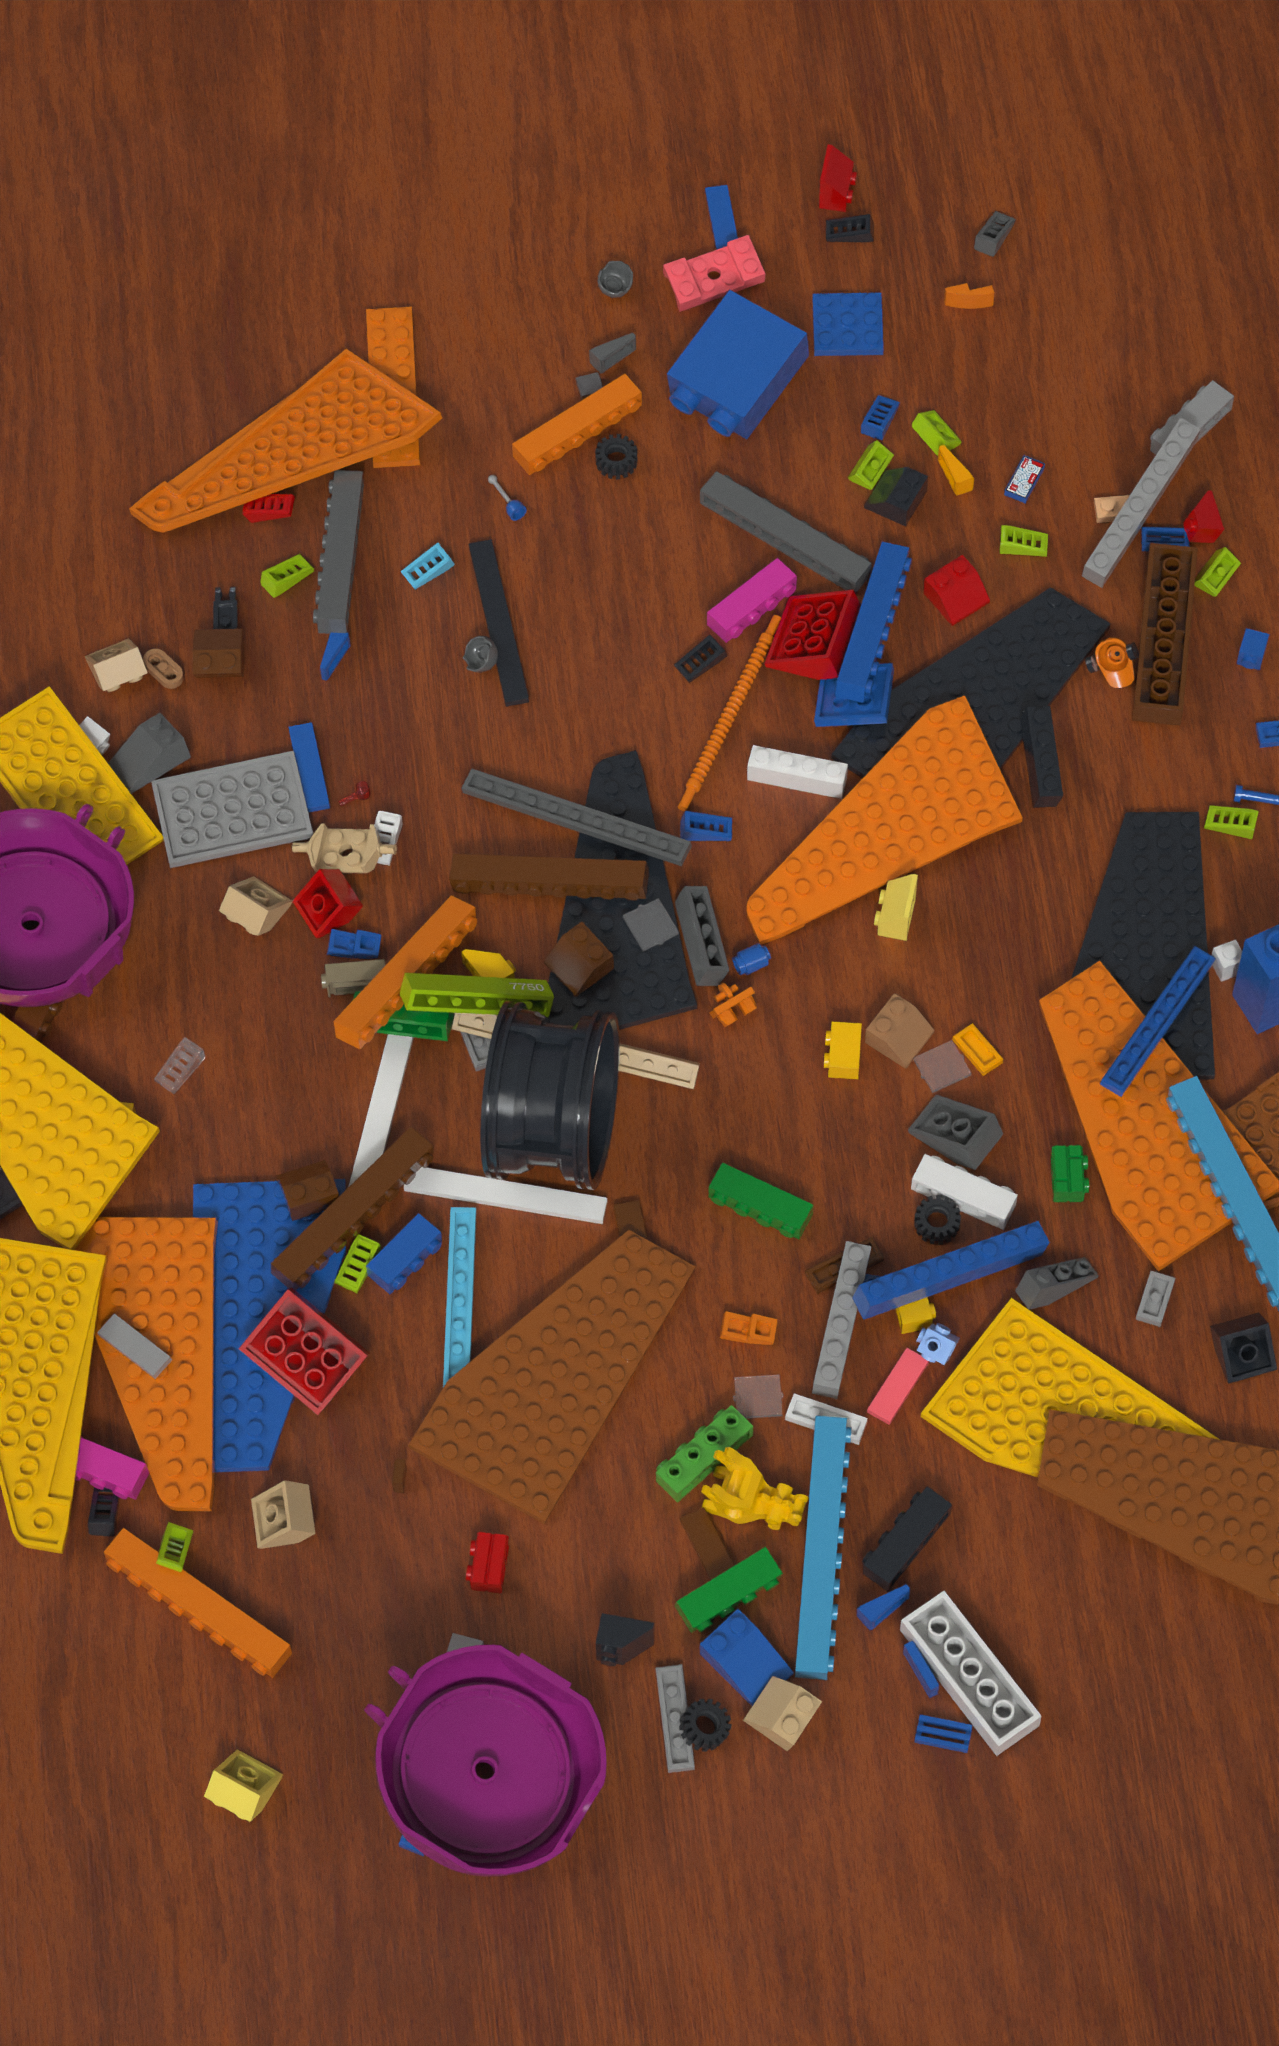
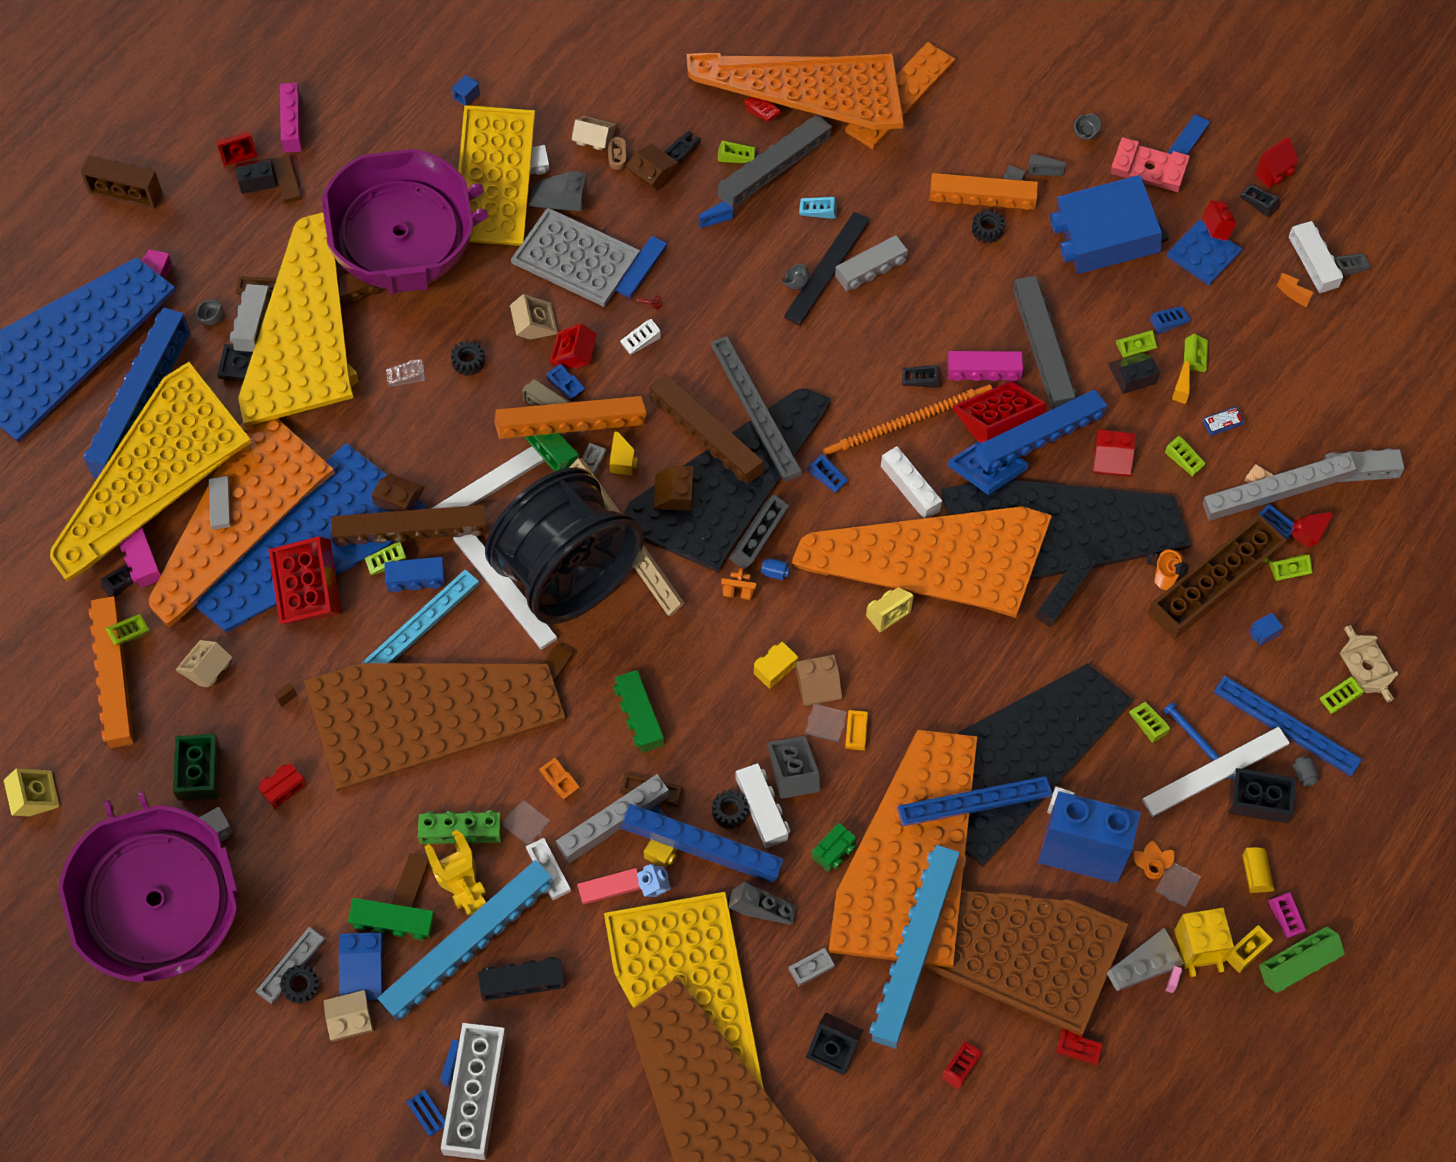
camera: 40 degrees right, 0 degrees up
tan plate [292,824,397,873] -> none
lime brick [400,973,554,1017] -> none
blue hinge [488,475,527,521] -> none
black slope [595,1613,655,1666] -> none
clear piece [623,898,679,951] -> none
blue slope [857,1585,910,1630] -> none
none -> dark green brick [173,734,220,801]
none -> black tyre [451,340,485,376]
none -> light grey brick [835,235,908,291]
none -> red brick [1202,200,1237,241]
none -> white brick [1289,221,1343,293]

